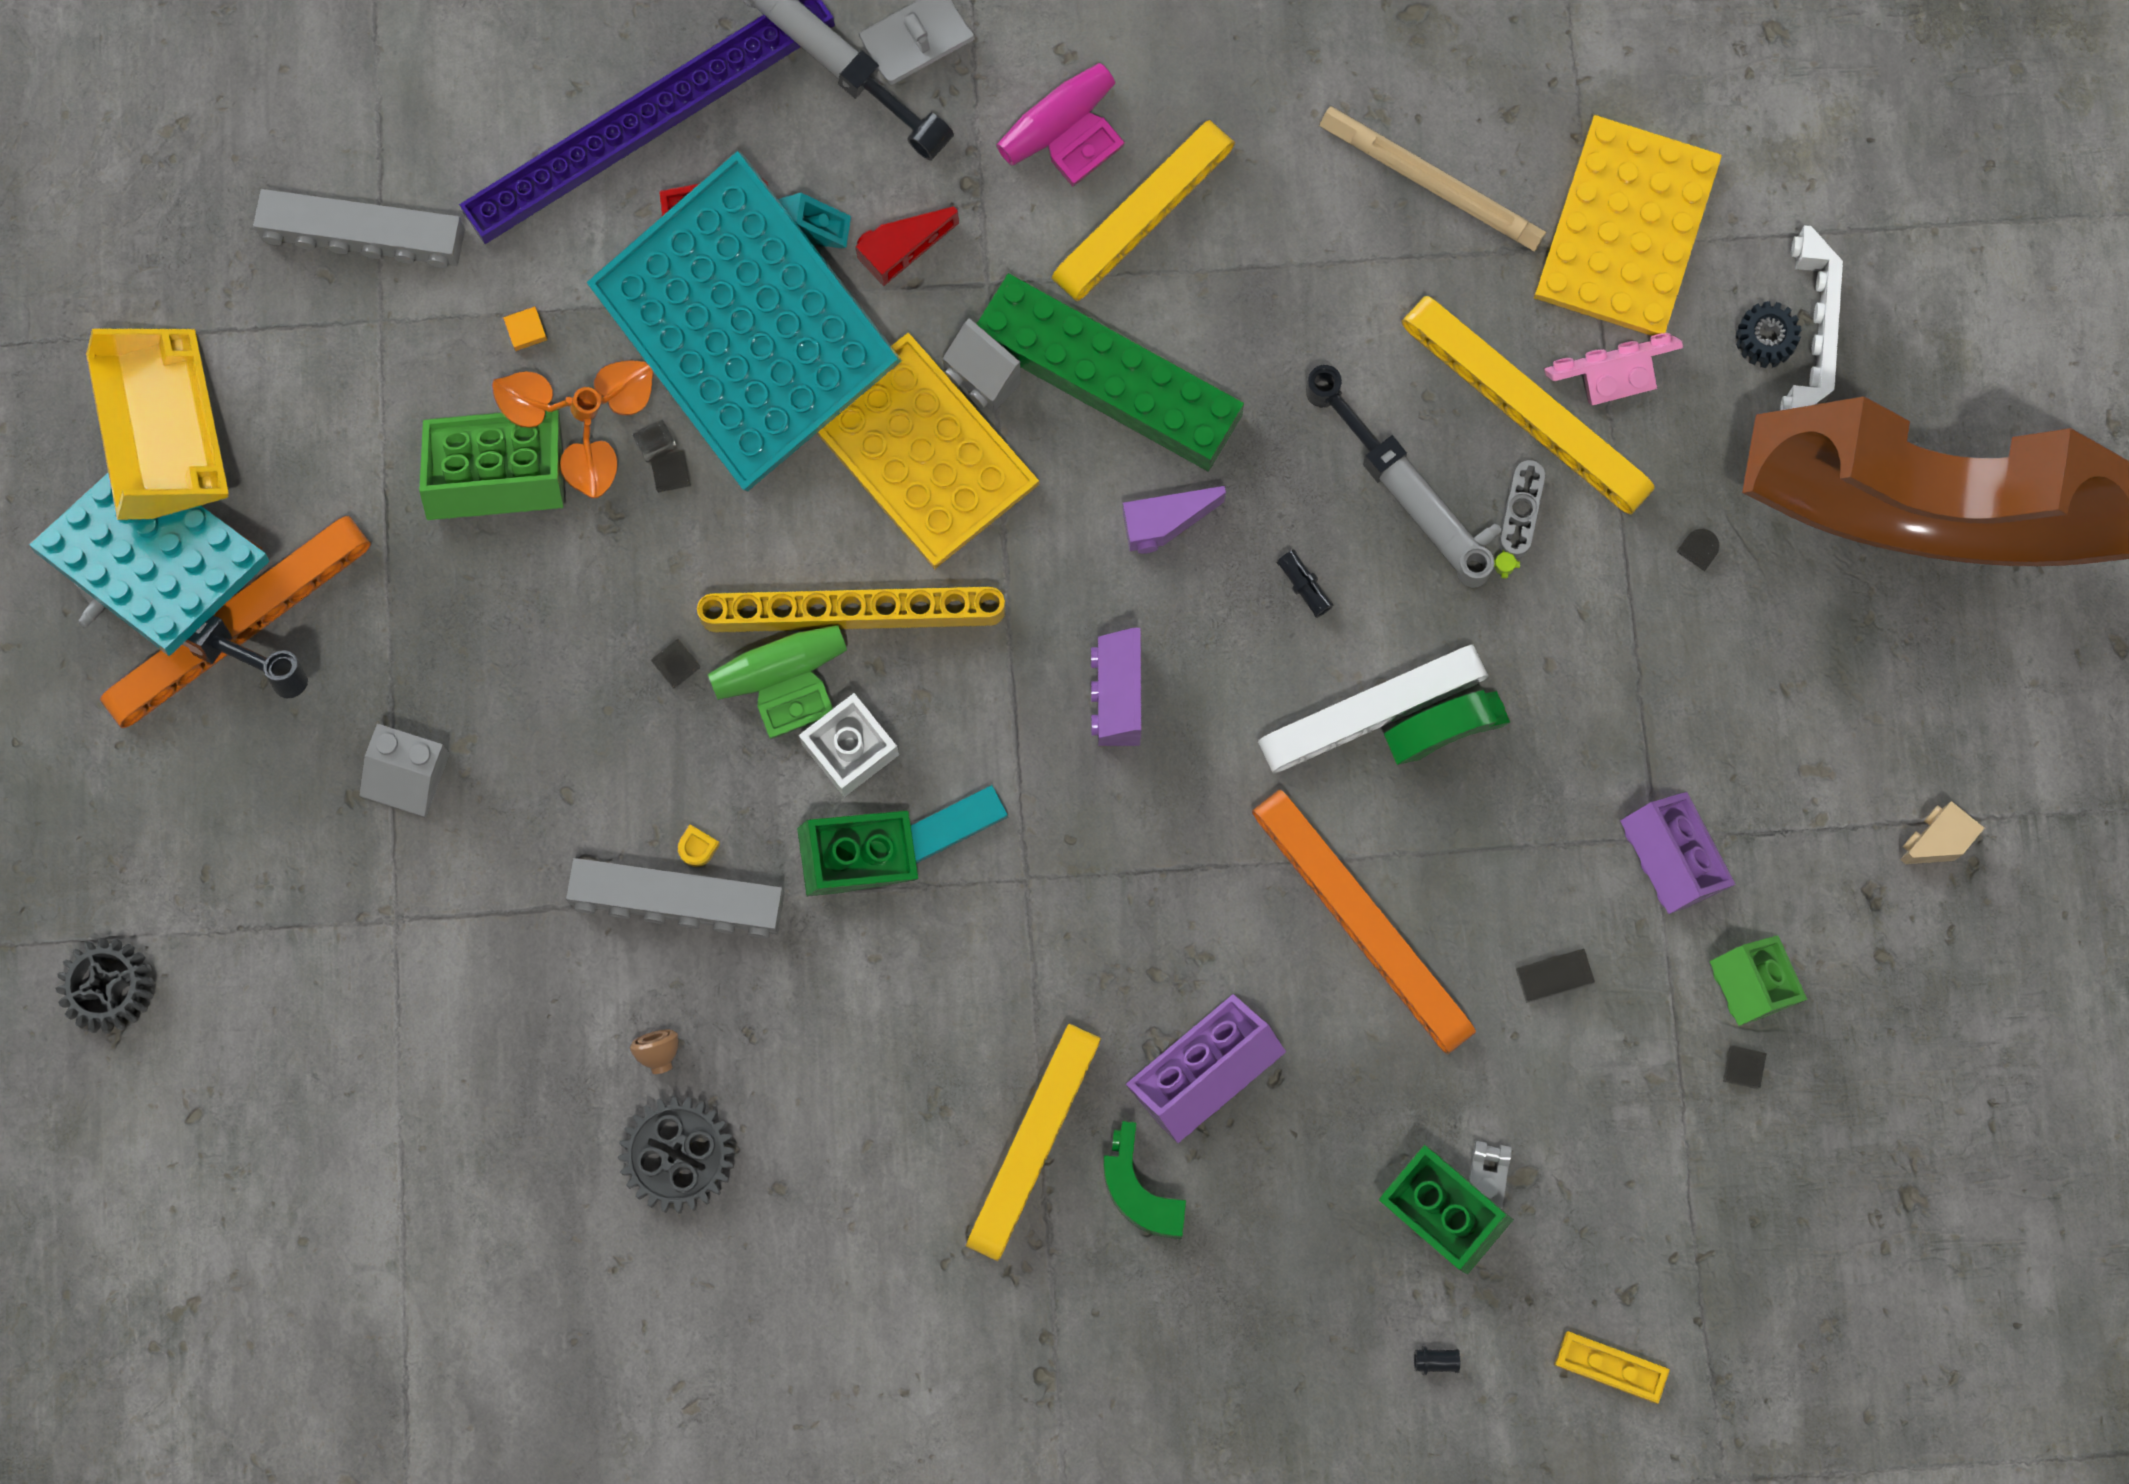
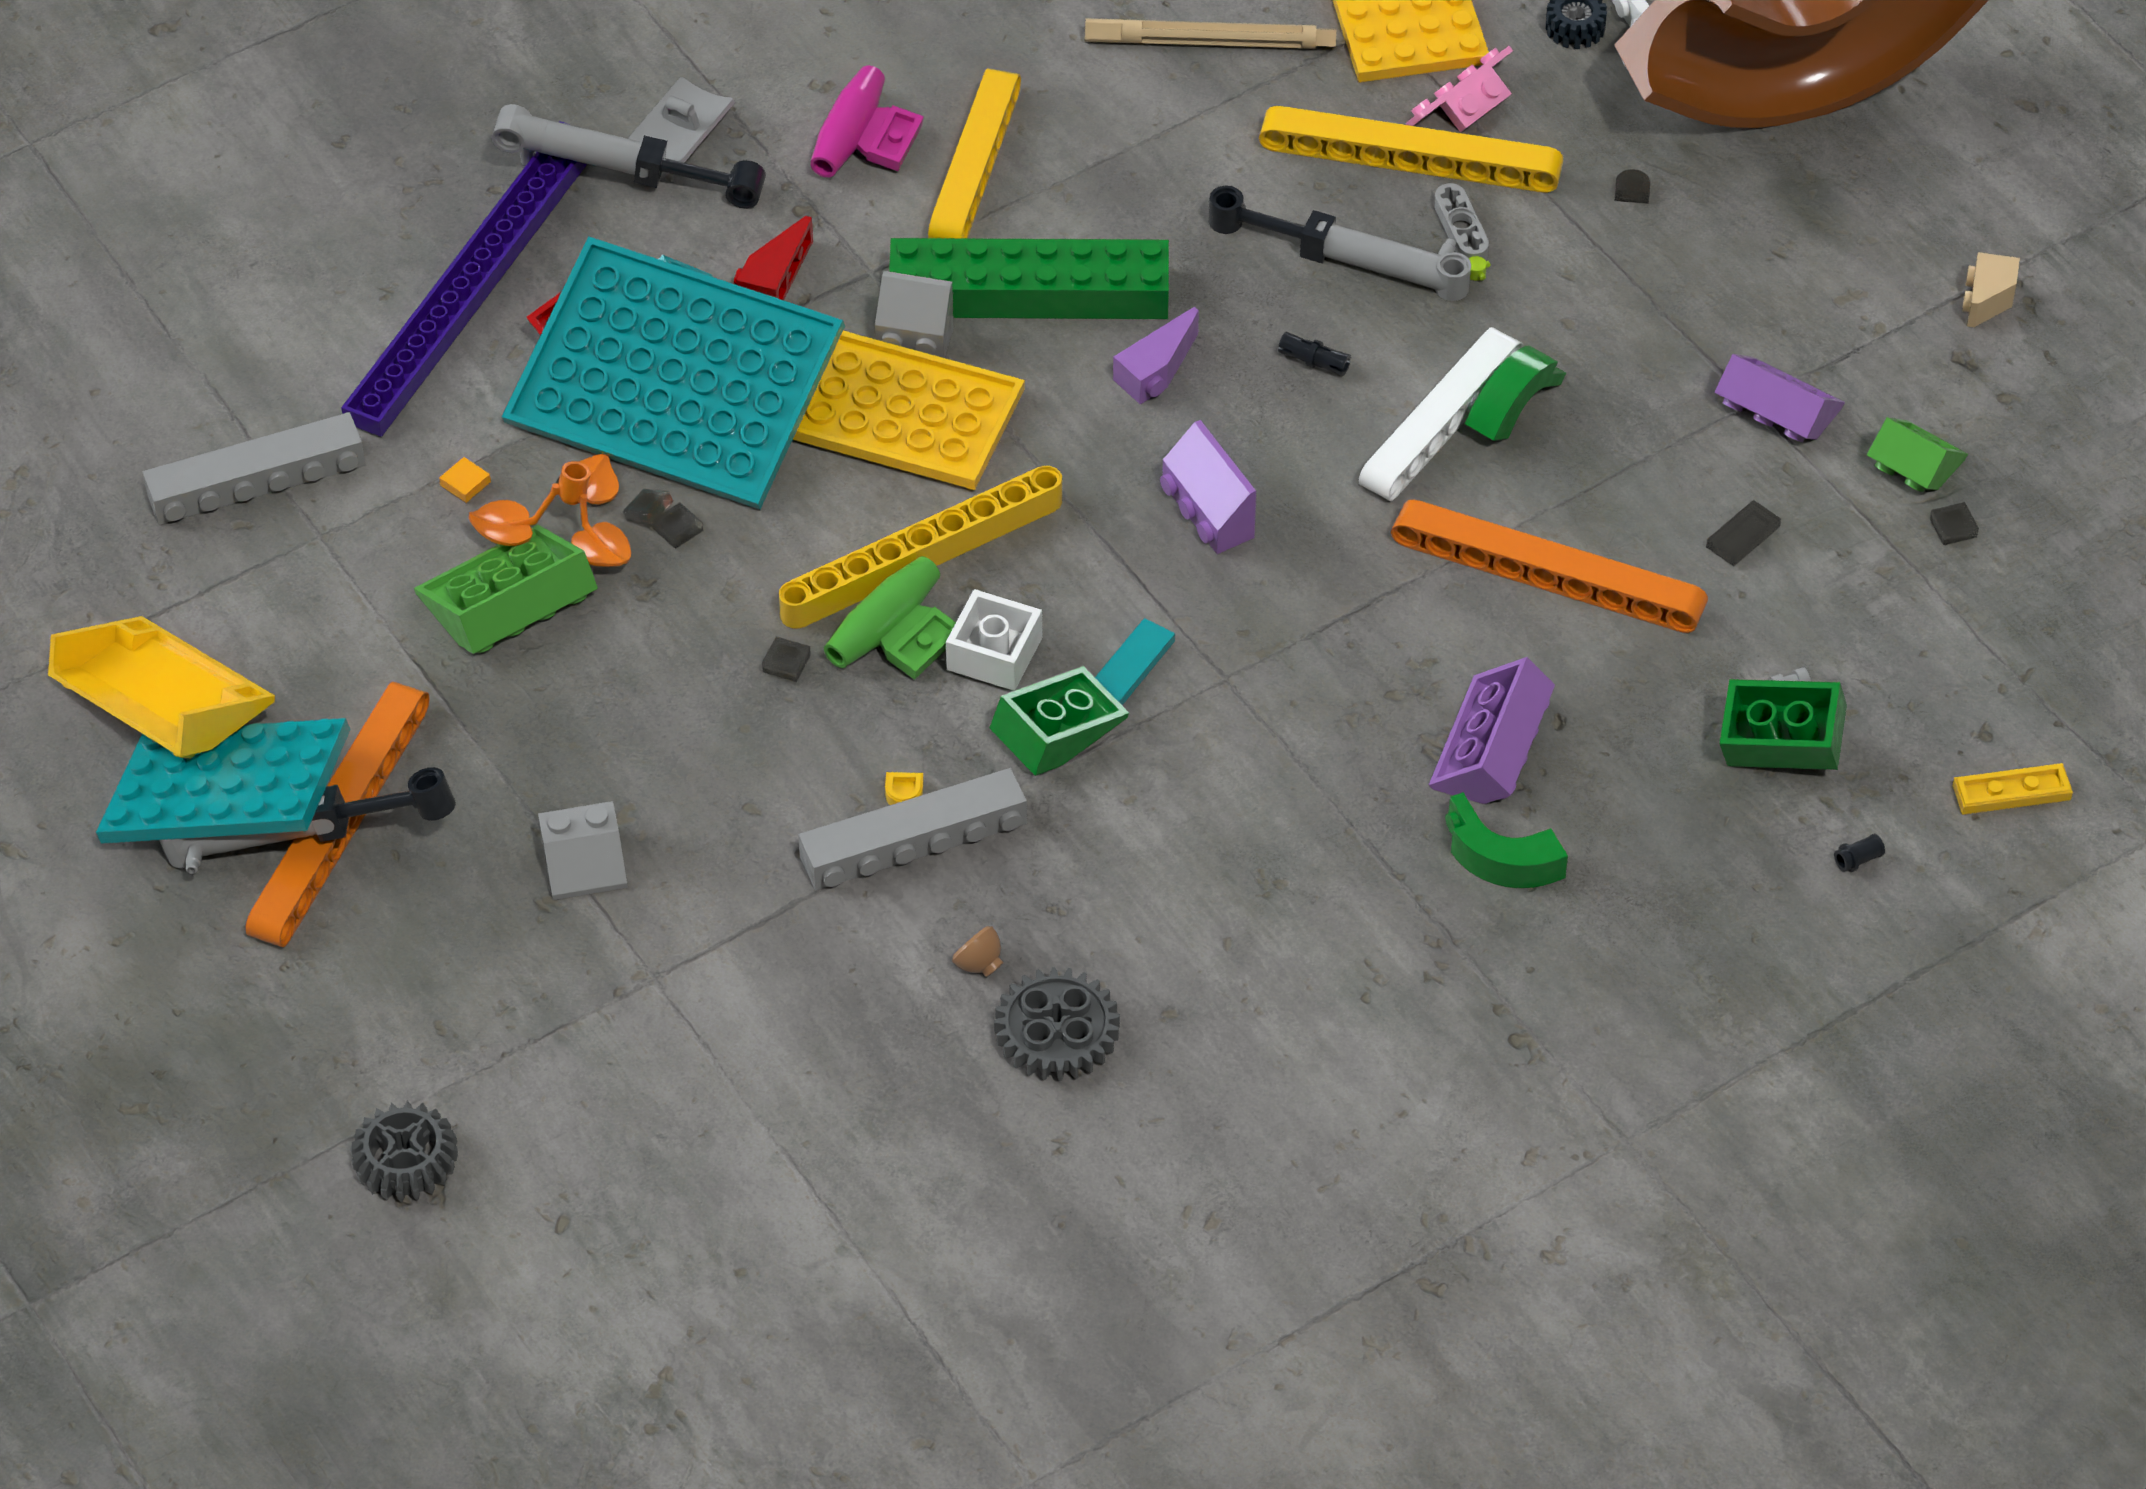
camera: 30 degrees left, 25 degrees down
yellow beam [965,1023,1101,1261] -> none

